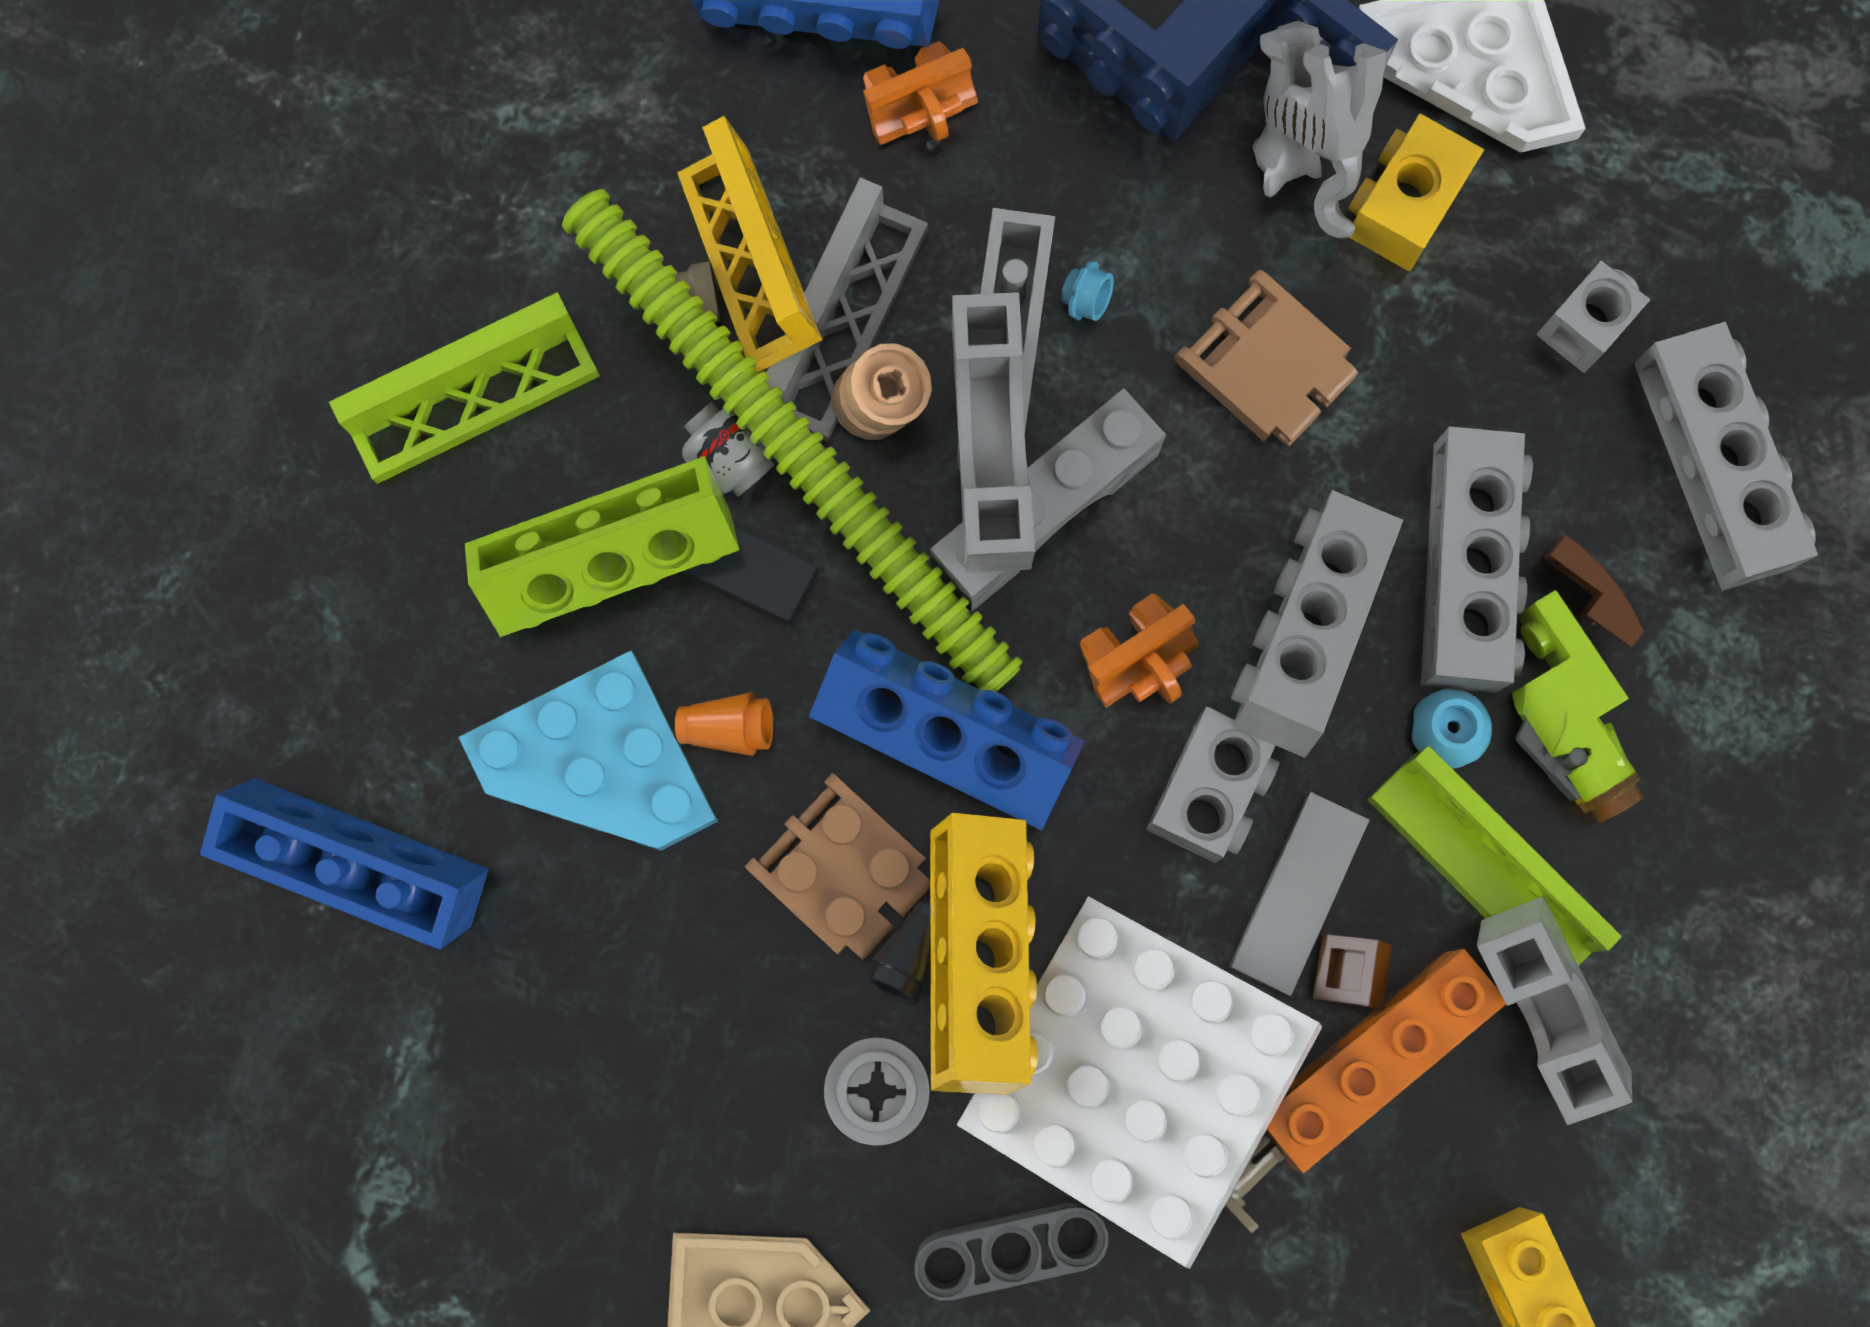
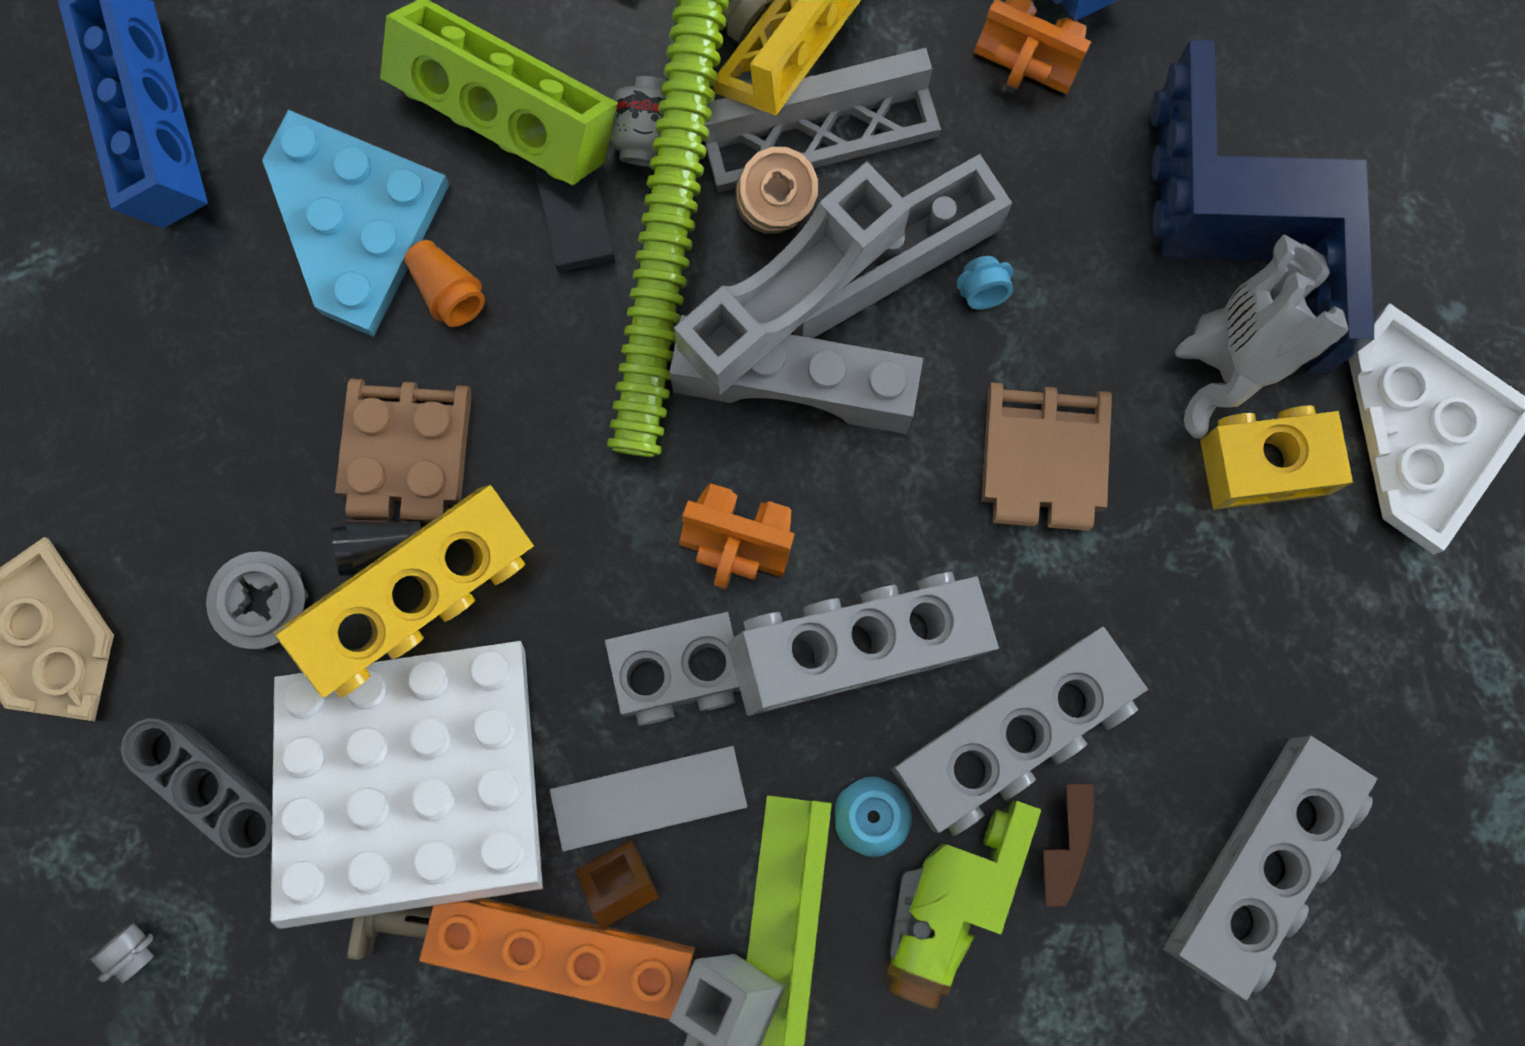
camera: 50 degrees right, 0 degrees up
blue brick [809,629,1085,831] -> none
light grey brick [1536,260,1650,373] -> none

